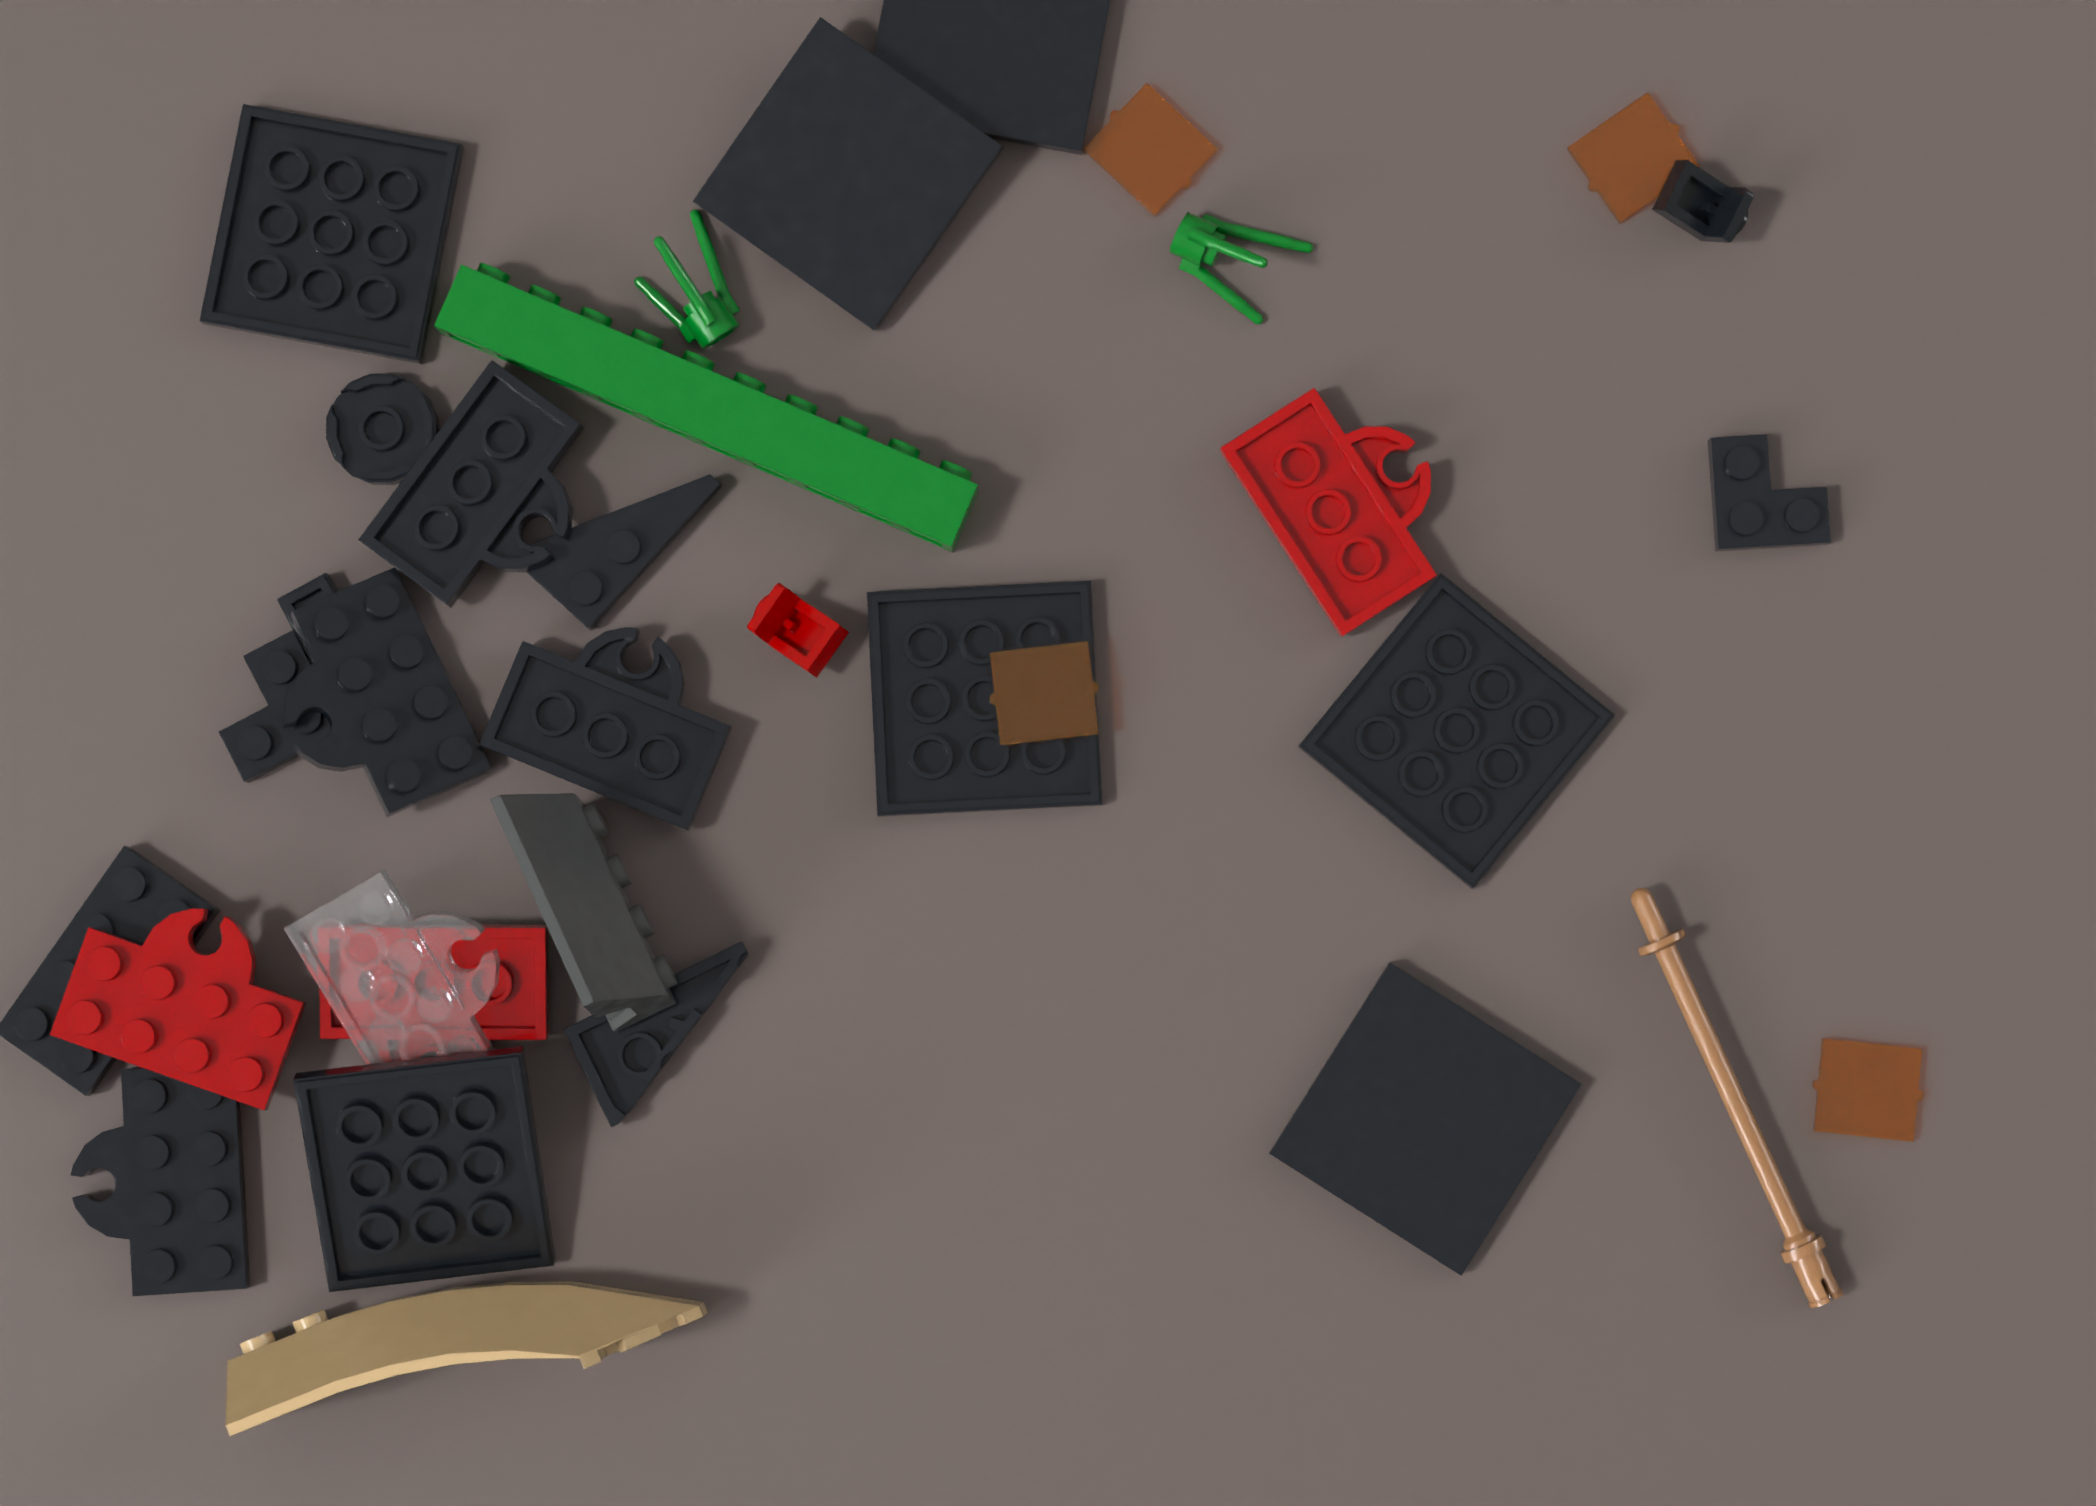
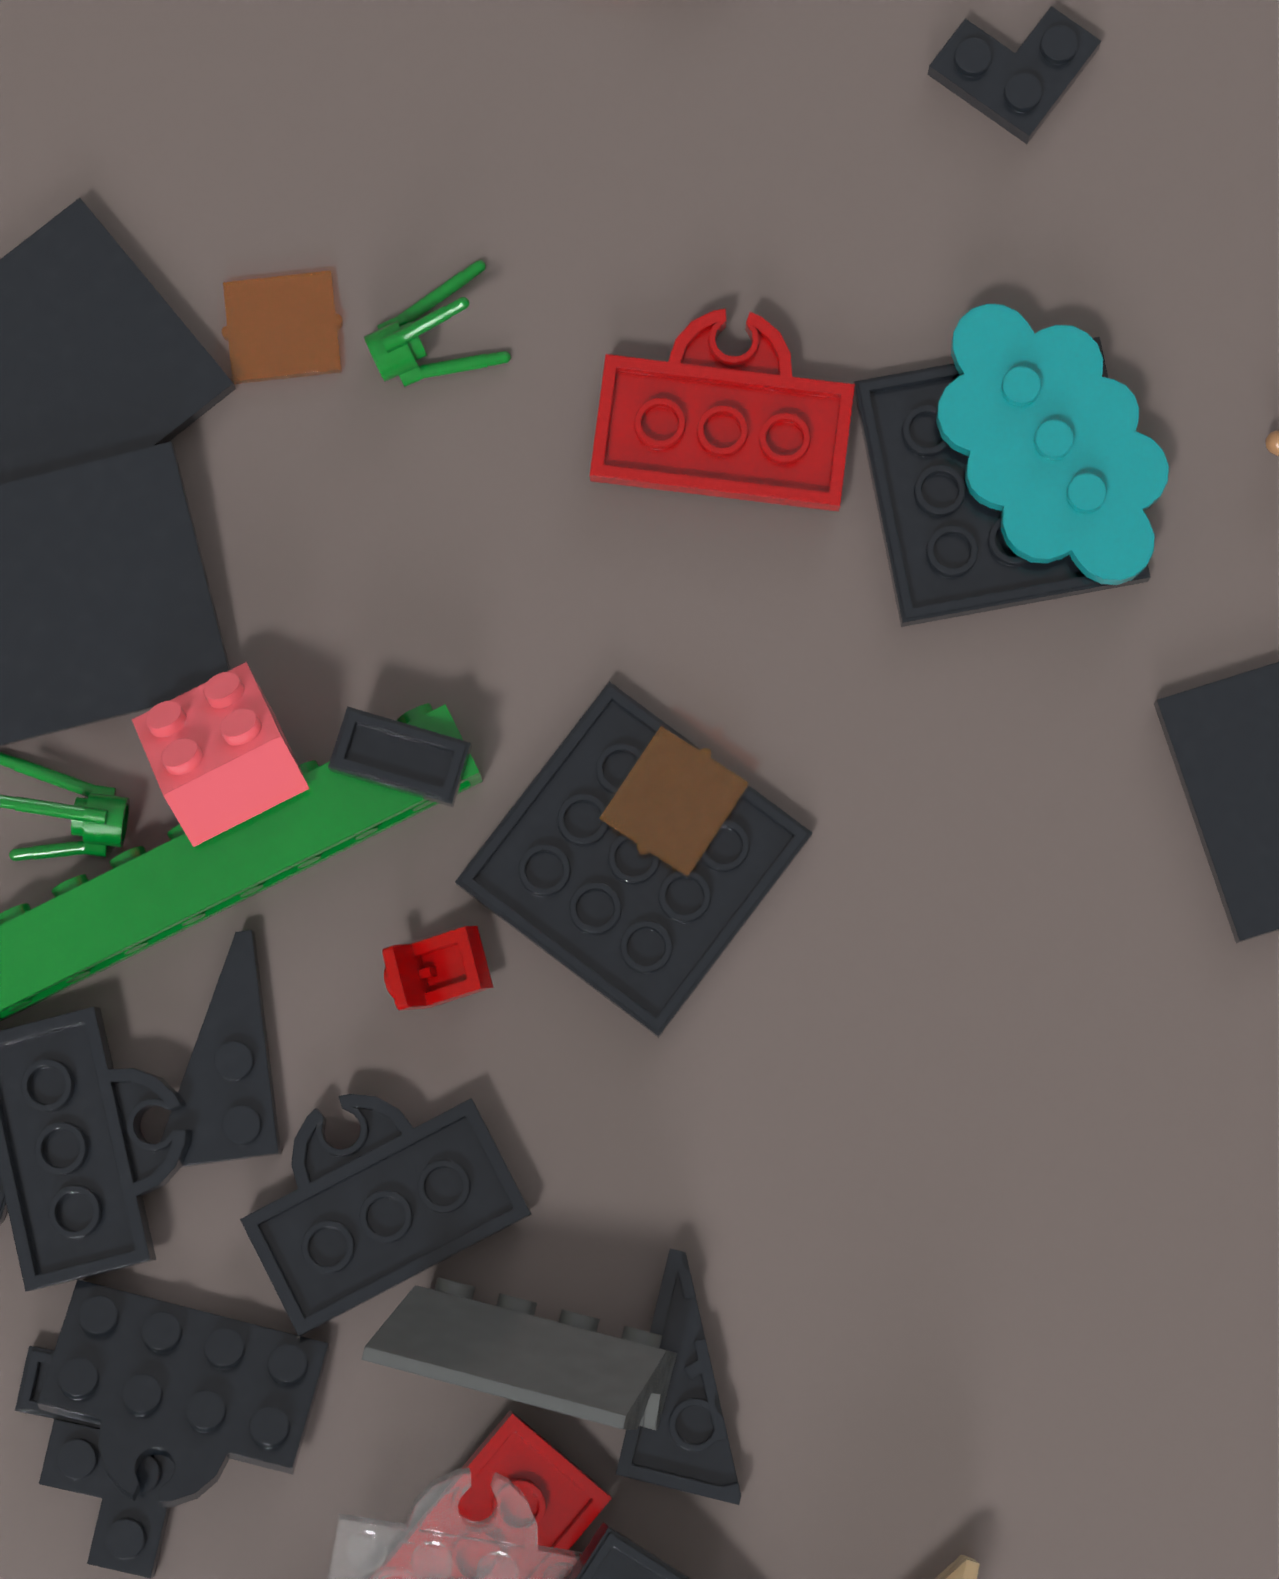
camera: 50 degrees left, 5 degrees down
none -> coral brick [132,662,310,847]
none -> black tile [328,706,472,807]
none -> teal plate [936,304,1169,585]

